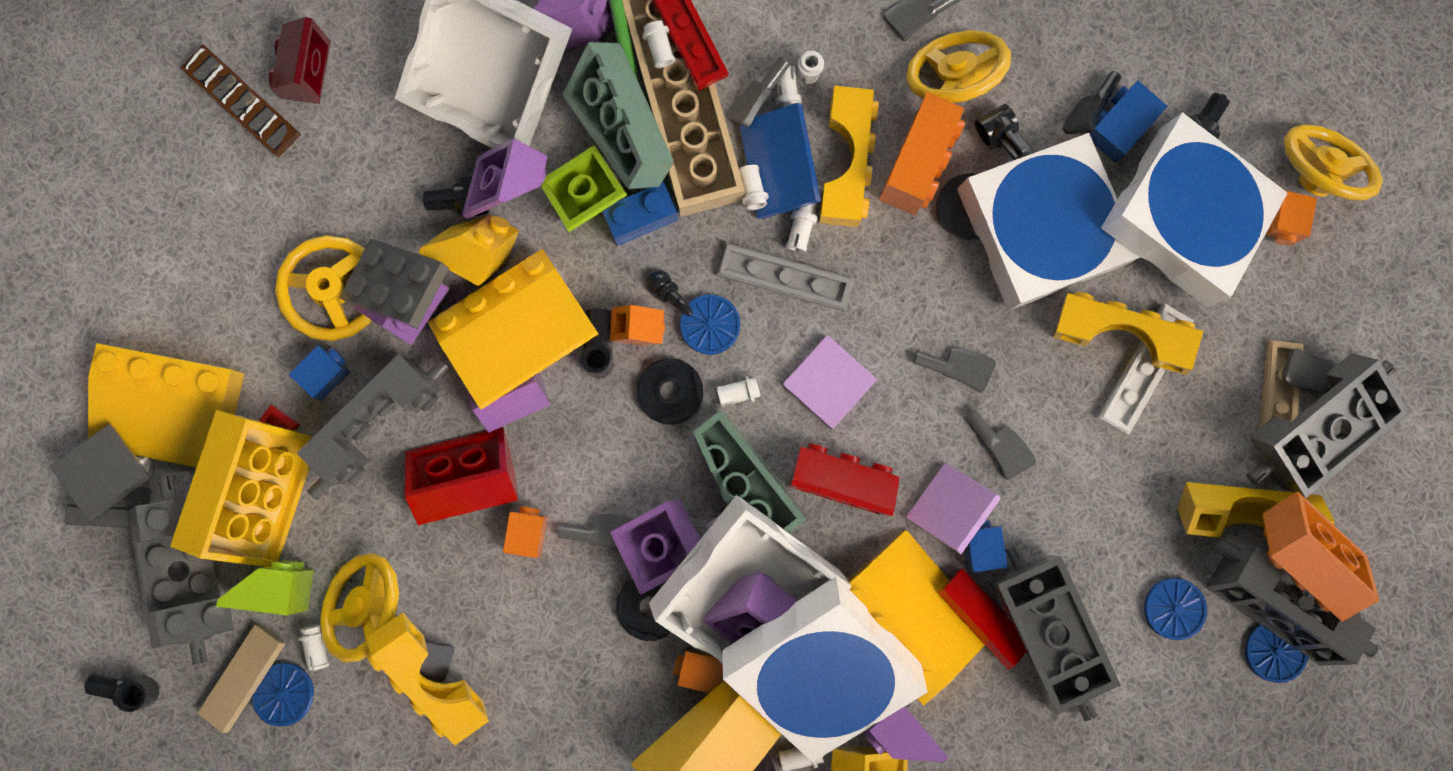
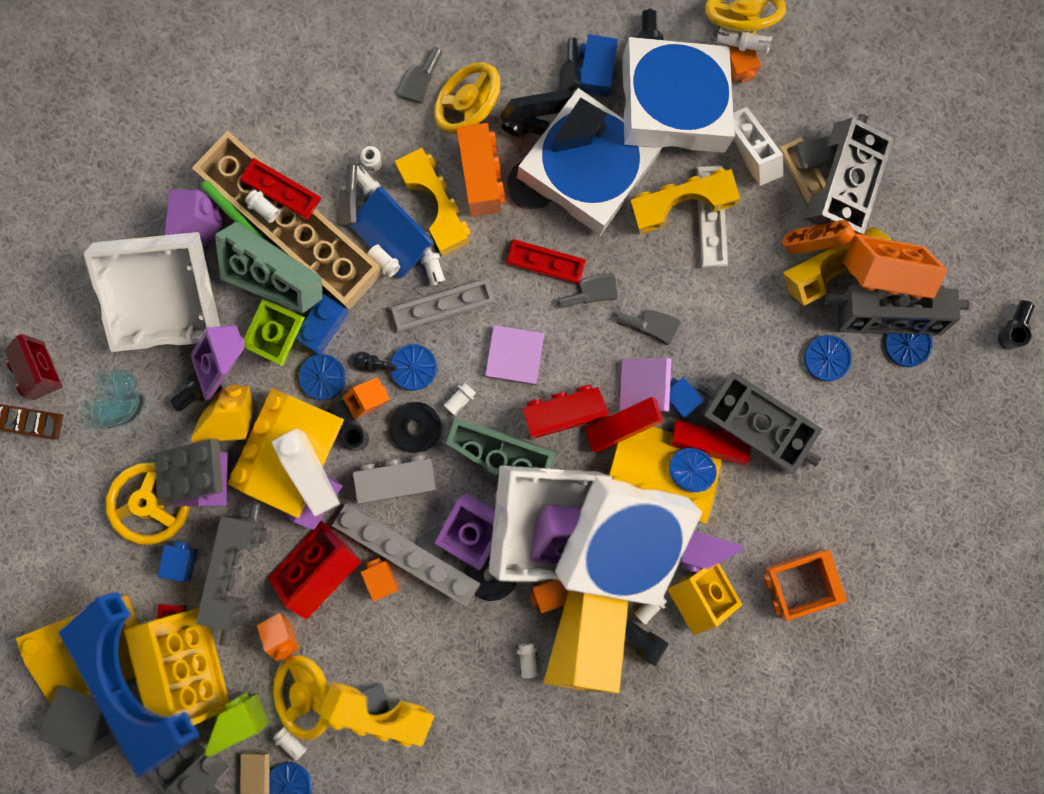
camera: 25 degrees left, 0 degrees up
none -> blue arch [58,592,199,777]
none -> clear light blue brick [95,369,145,429]
none -> orange brick [257,613,300,661]
none -> white slope [272,429,340,516]
none -> blue wheel [299,354,346,400]
none -> light grey plate [332,503,480,607]
none -> light grey brick [353,455,438,504]
none -> black tile [500,89,573,123]
none -> red tile [506,239,586,285]
none -> white pin [516,643,538,678]
none -> black slope [551,97,608,152]
none -> red tile [585,397,663,453]
none -> blue wheel [669,448,717,493]
none -> white pin [717,27,772,54]
none -> white slope [733,107,783,186]
none -> orange beam [782,220,855,255]
none -> black axle [998,300,1035,350]

